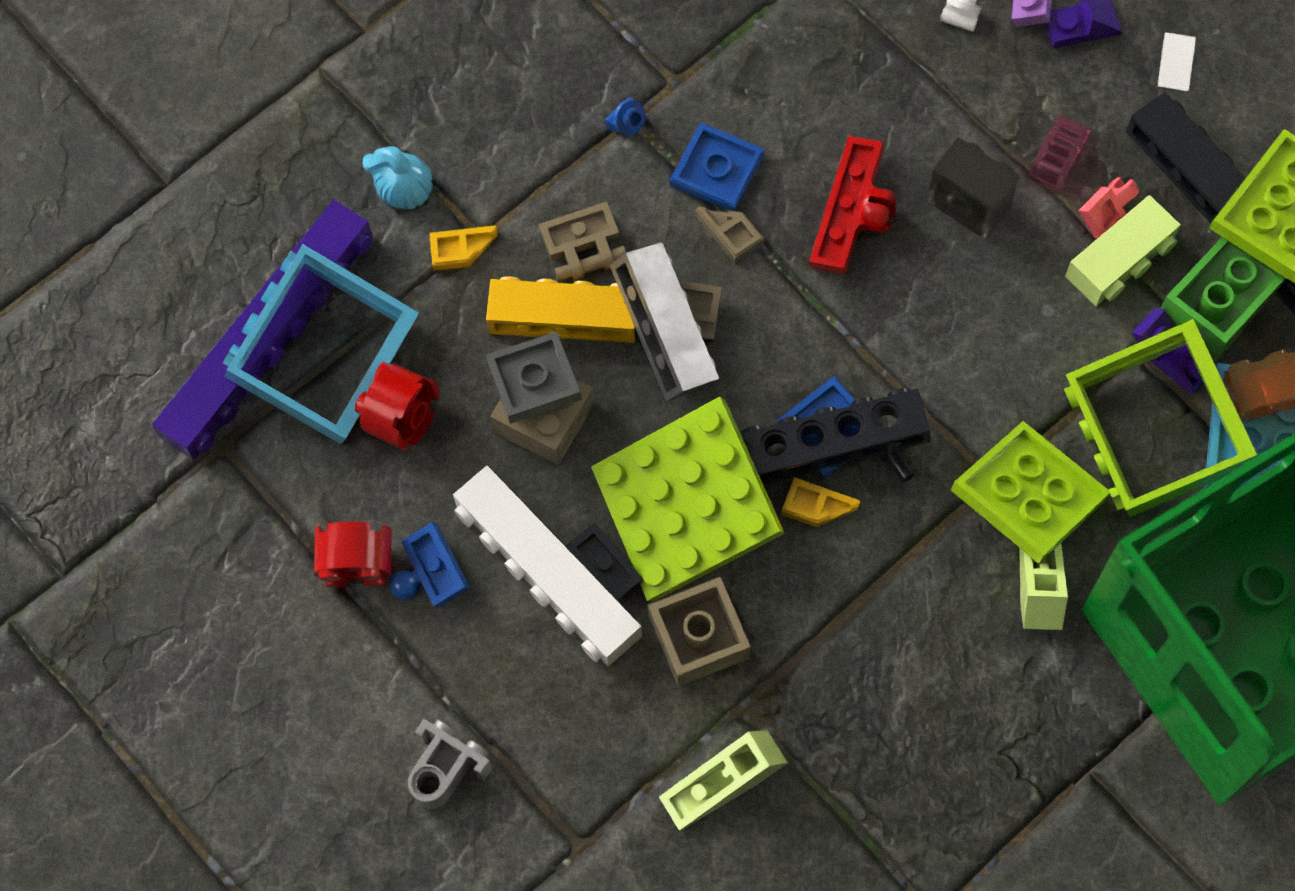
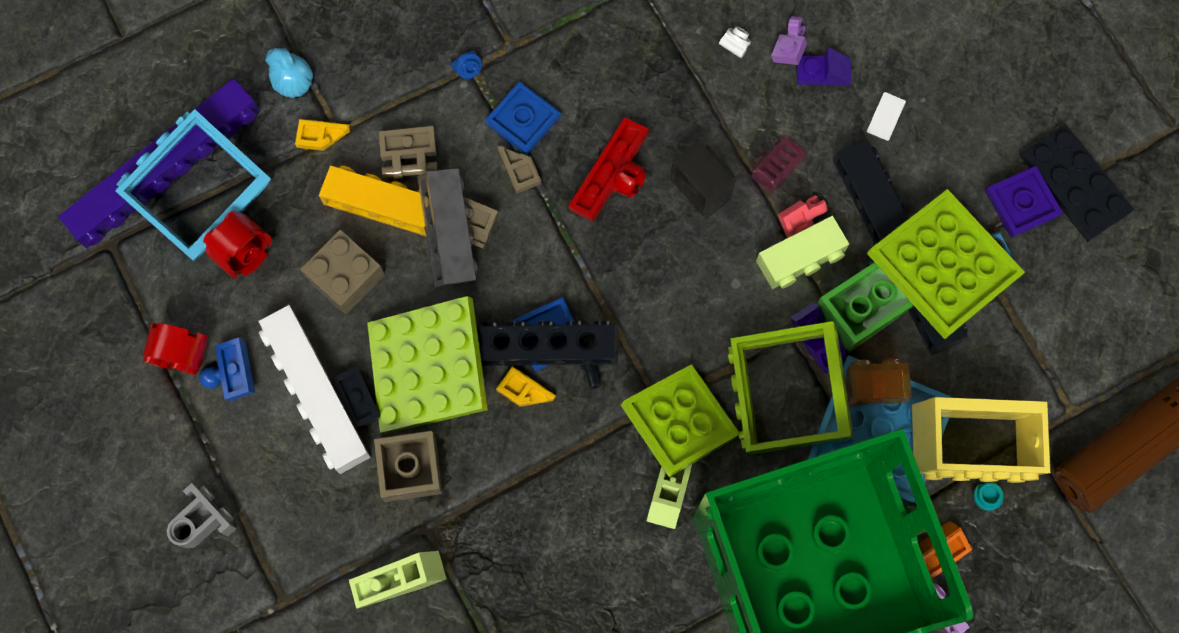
camera: 10 degrees right, 5 degrees up
dark grey plate [485,331,582,424] -> none

